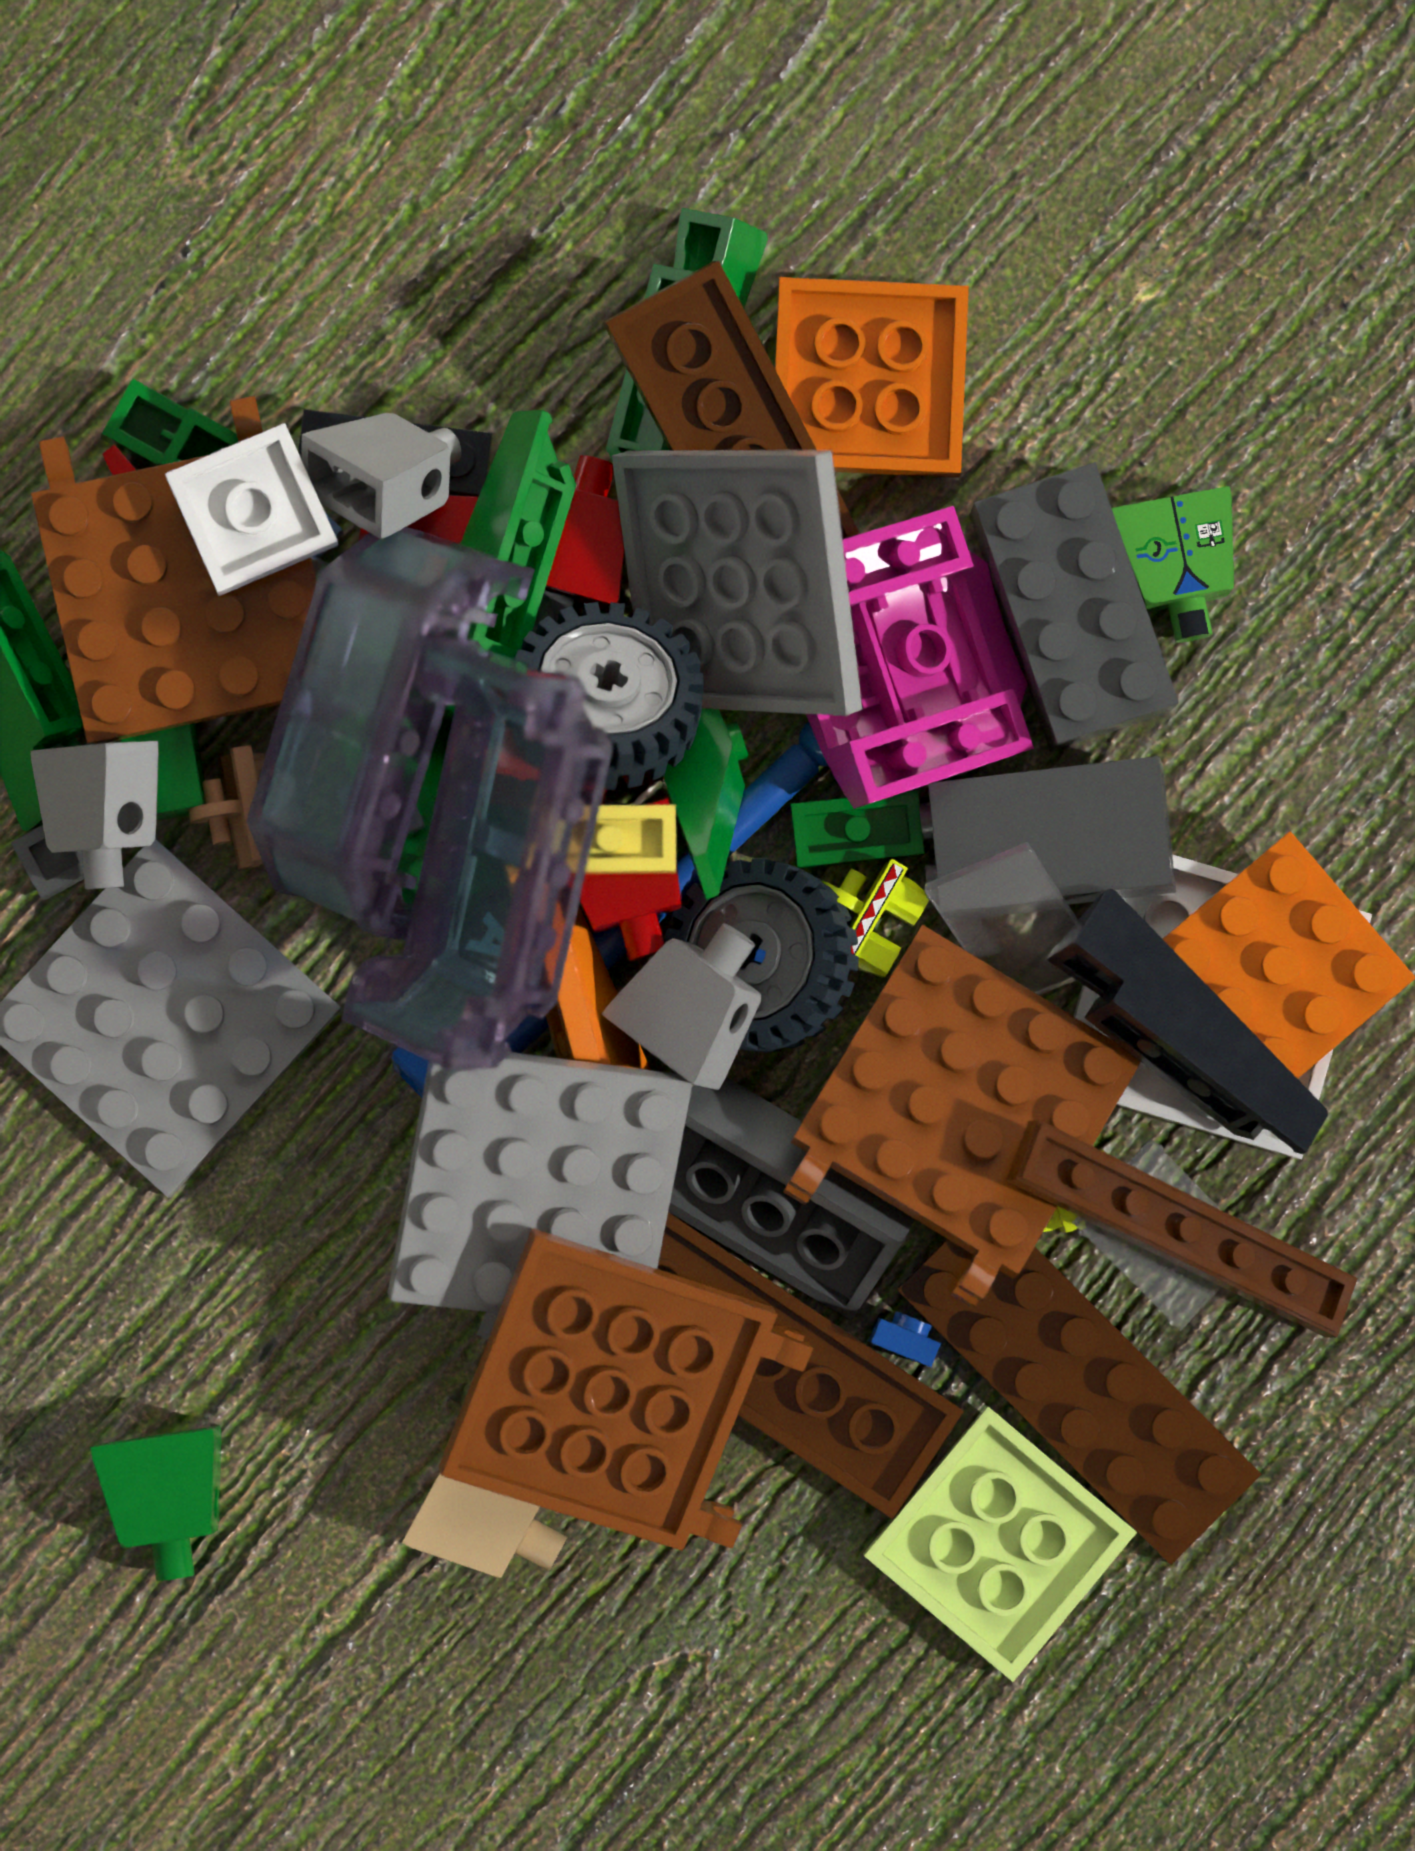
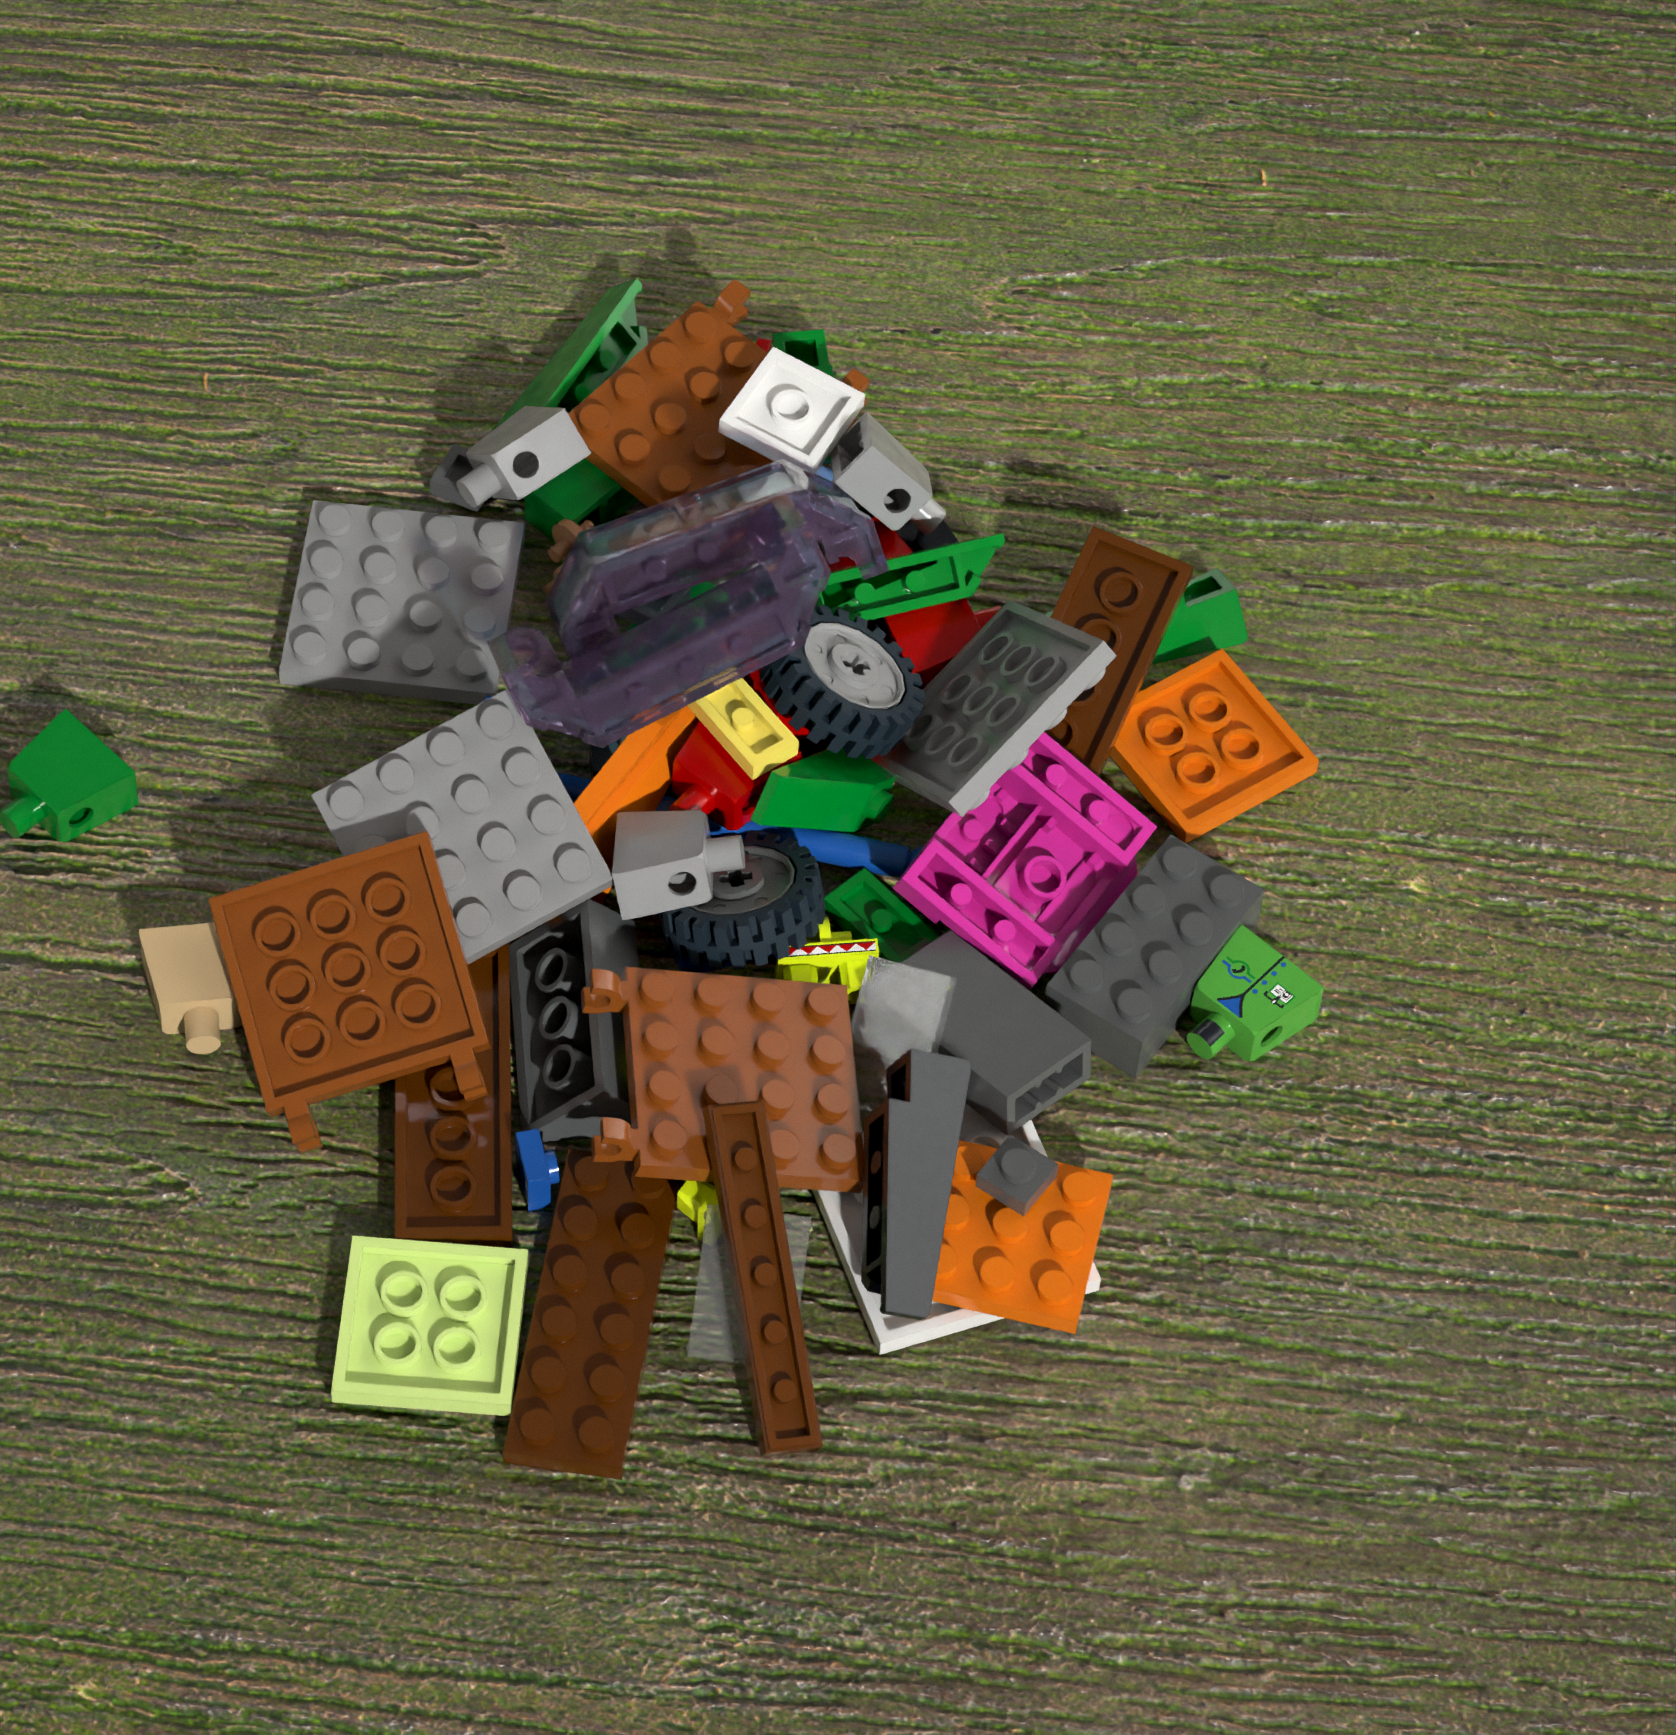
camera: 55 degrees right, 30 degrees down
none -> dark grey plate [976,1134,1058,1216]

